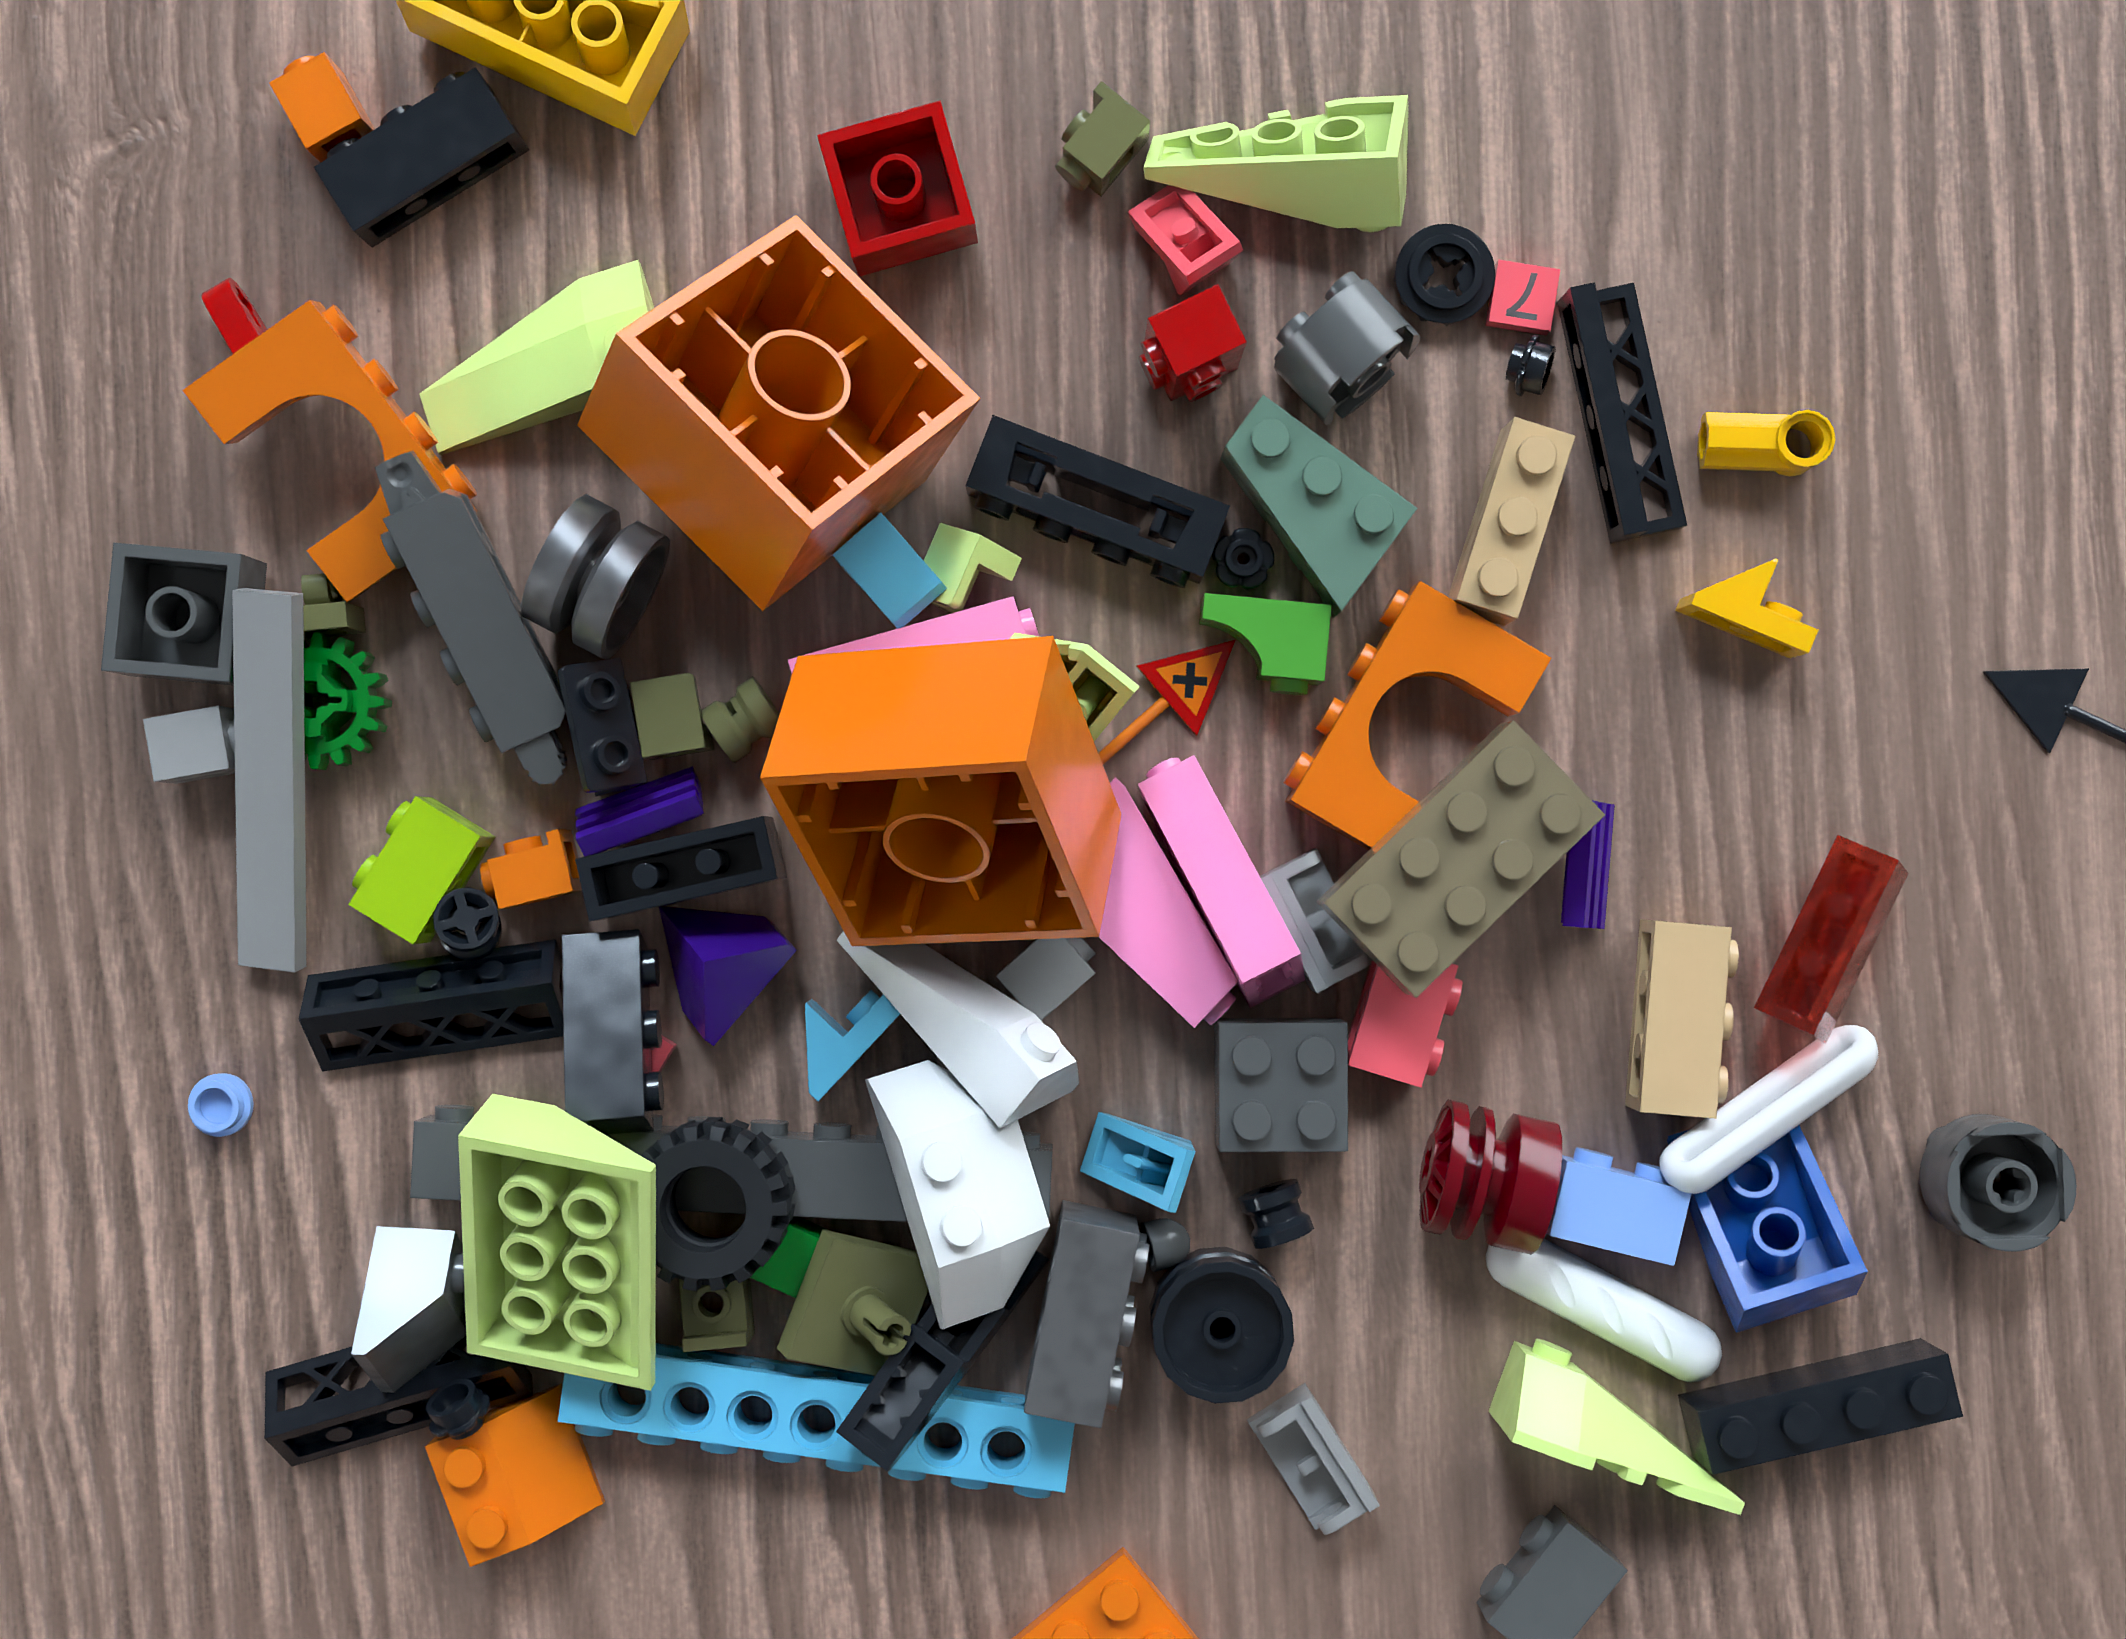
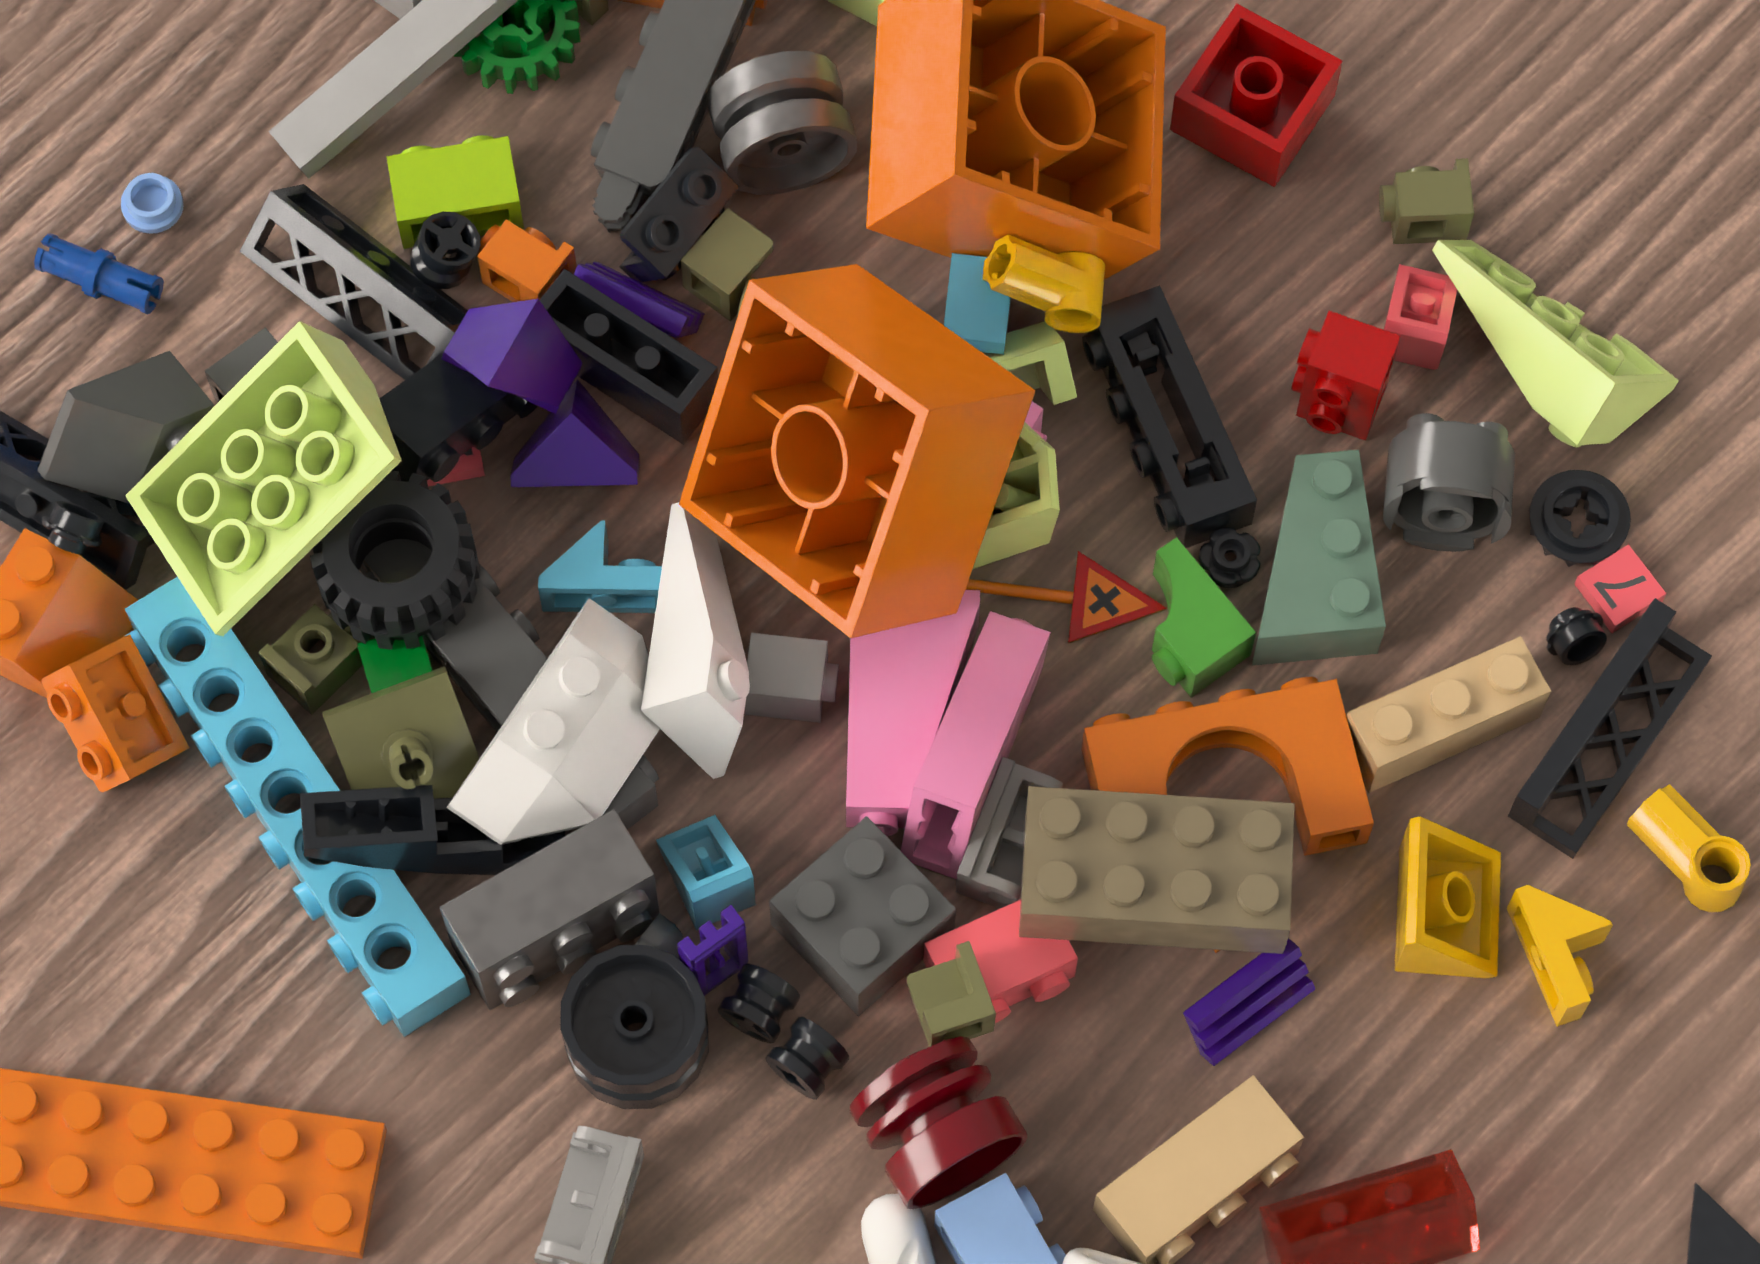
camera: 45 degrees right, 20 degrees down
none -> blue pin [34,233,164,315]
none -> orange bracket [42,634,190,793]
none -> dark purple slope [442,299,583,414]
none -> dark purple tile [677,905,749,996]
none -> black wheel [765,1016,850,1100]
none -> olive panel [907,941,996,1047]
none -> yellow piece [983,234,1105,333]
none -> yellow slope [1395,816,1501,978]

